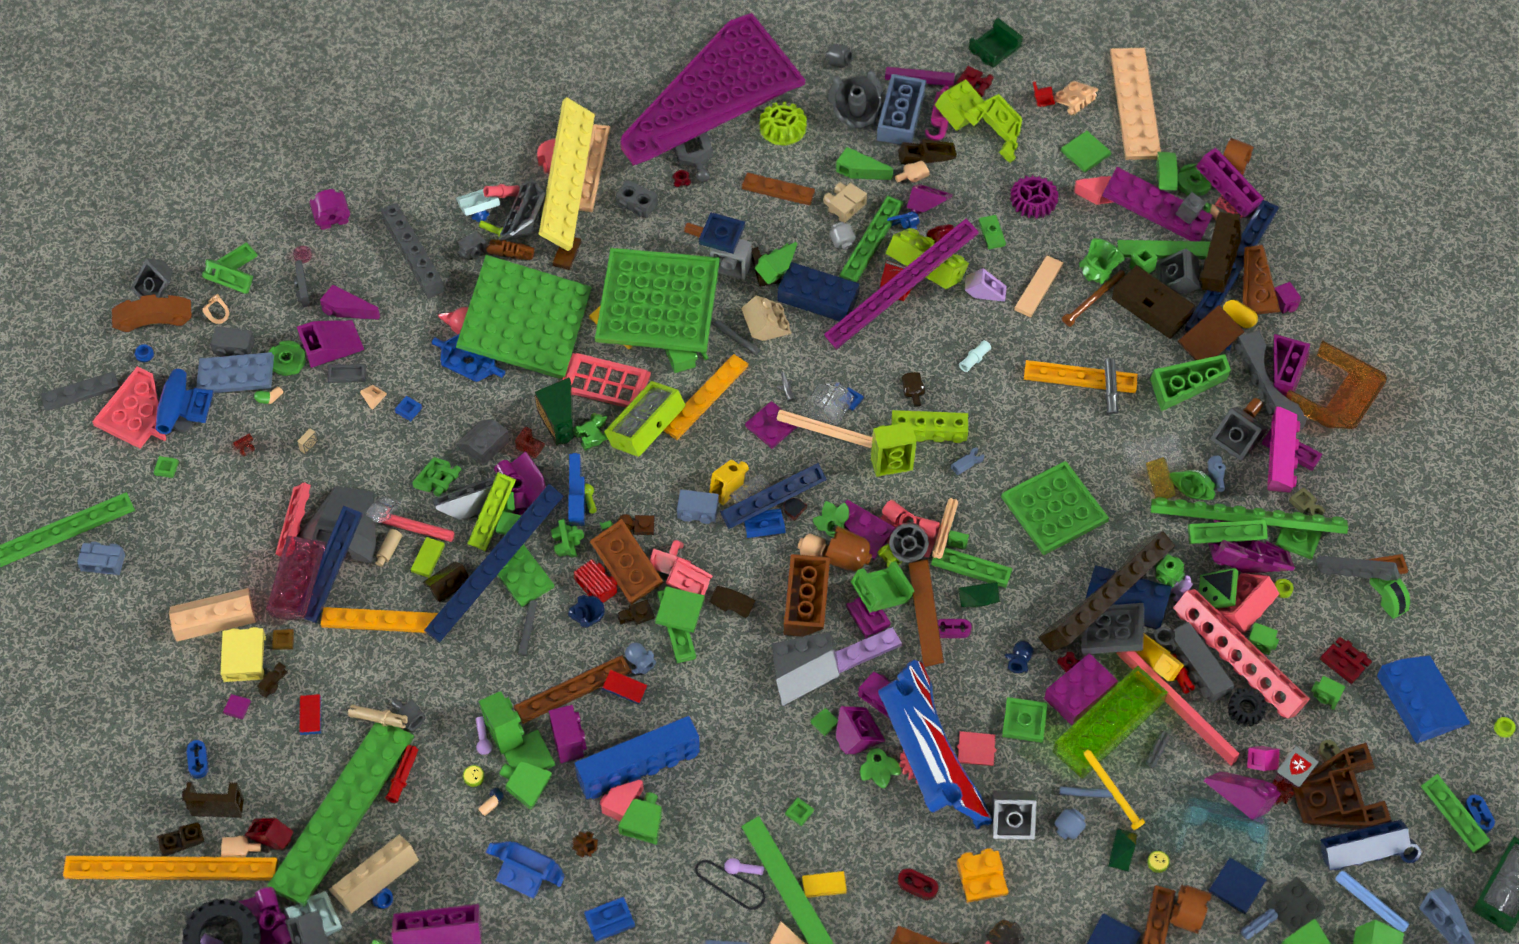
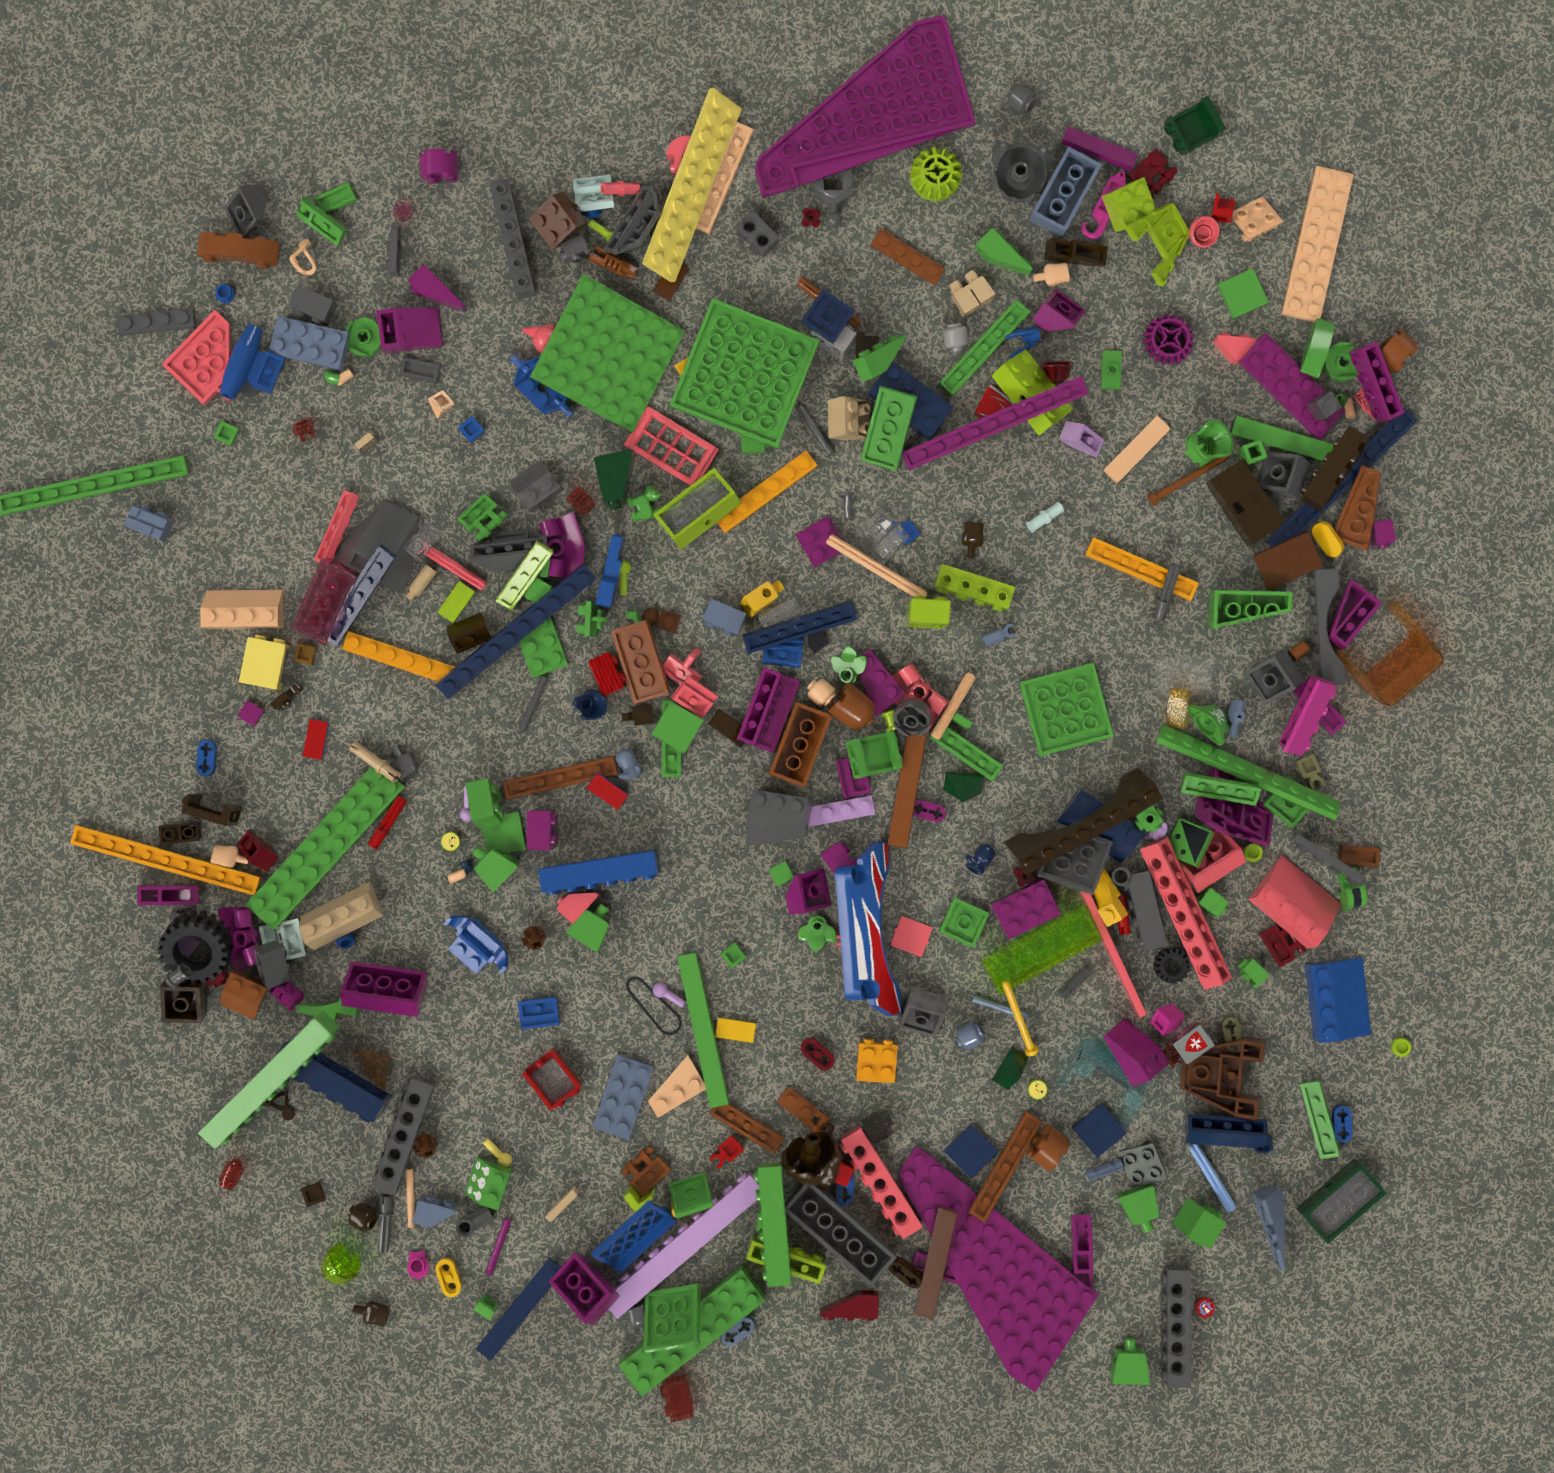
camera: 20 degrees right, 30 degrees up
none -> magenta slope [137,885,198,906]
none -> reddish brown brick [528,191,587,250]
none -> magenta slope [737,667,800,753]
none -> bright green tile [860,385,918,471]
none -> coral piece [1189,216,1219,248]
none -> coral slope [1248,855,1341,949]

